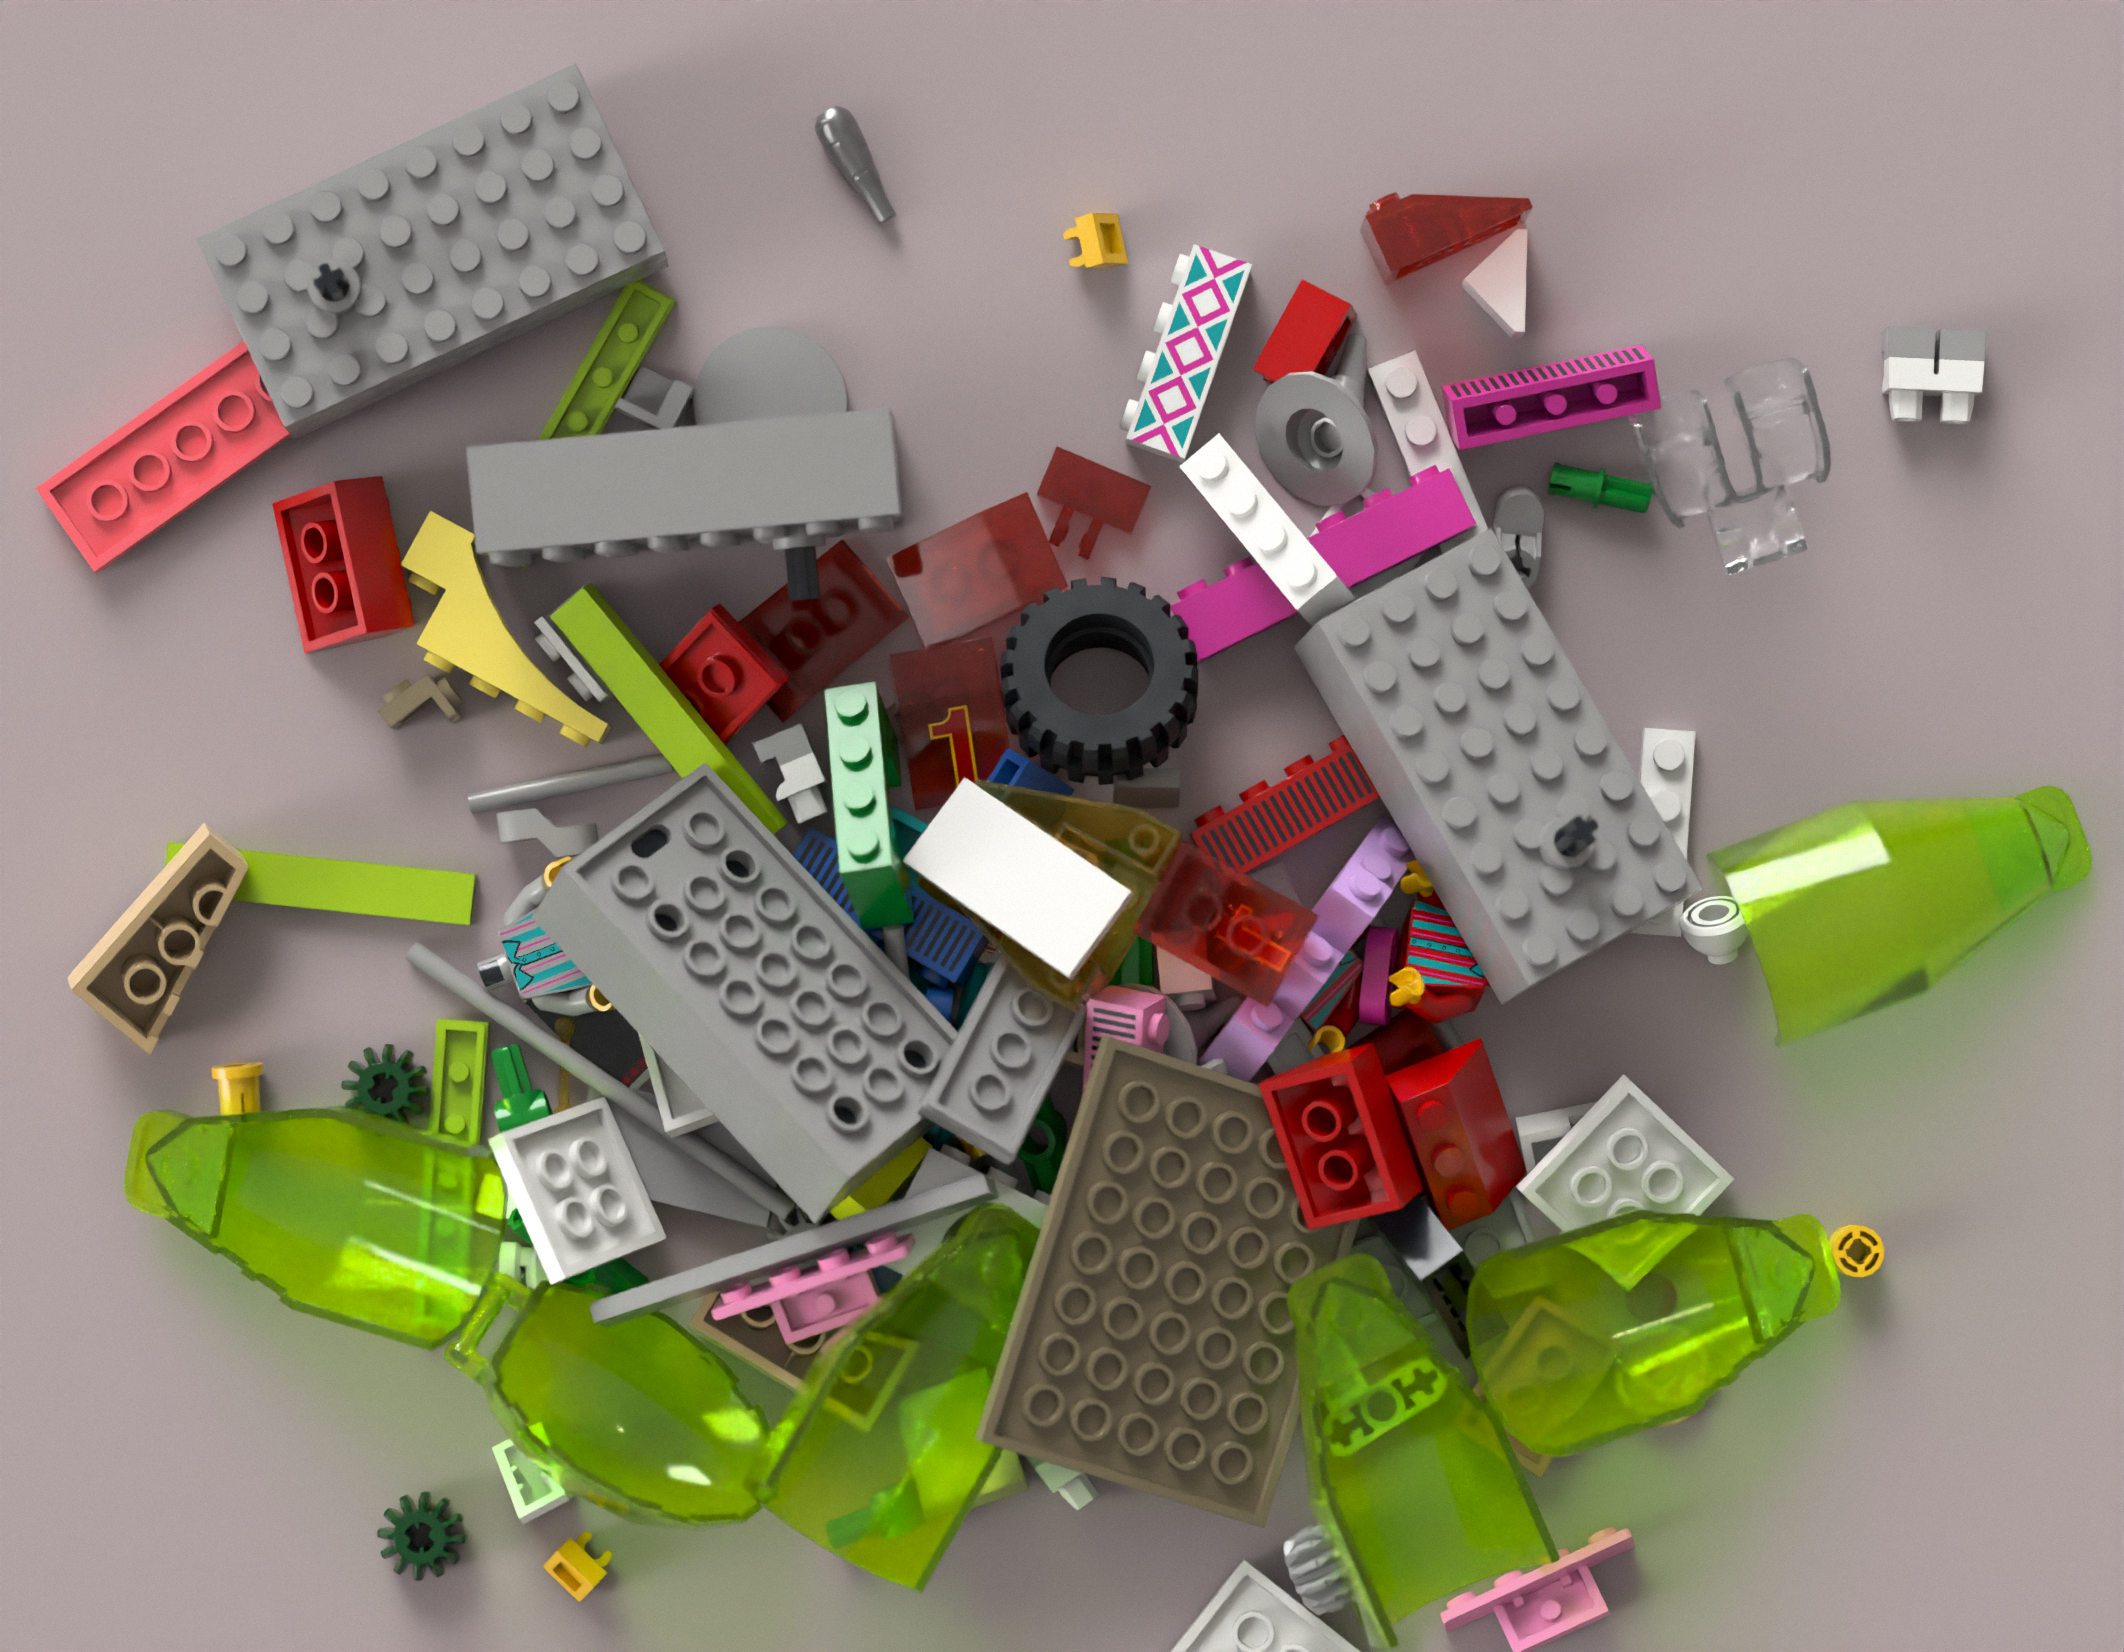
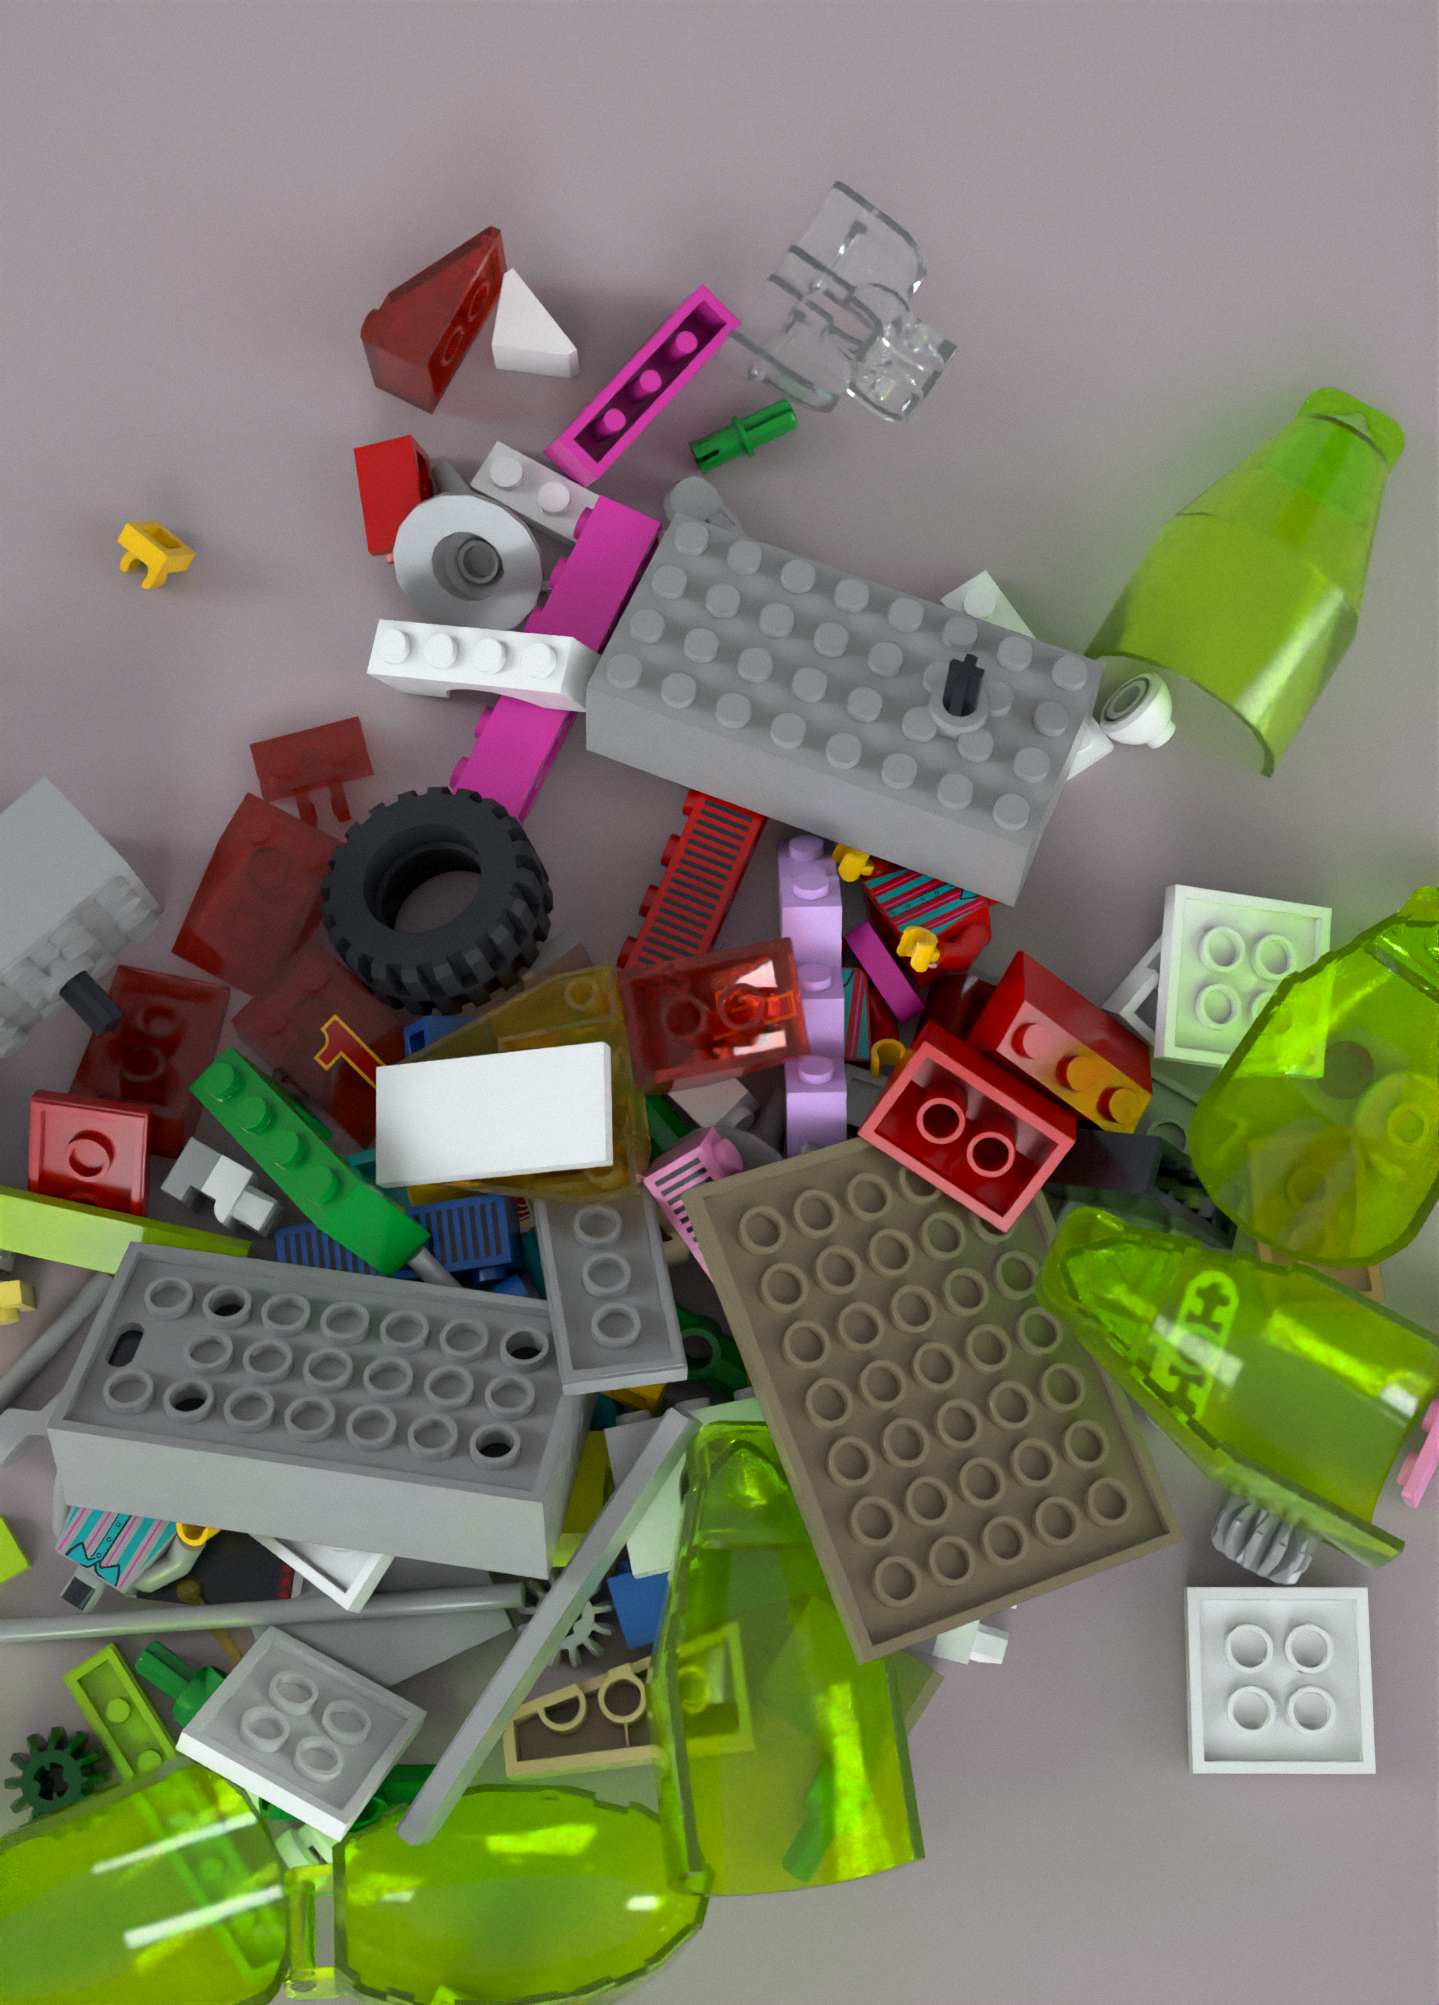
camera: 35 degrees left, 10 degrees down
bright pink bracket [711,1231,916,1345] -> none
brick [1120,244,1252,463] -> none
white hips [1882,326,1987,424] -> none

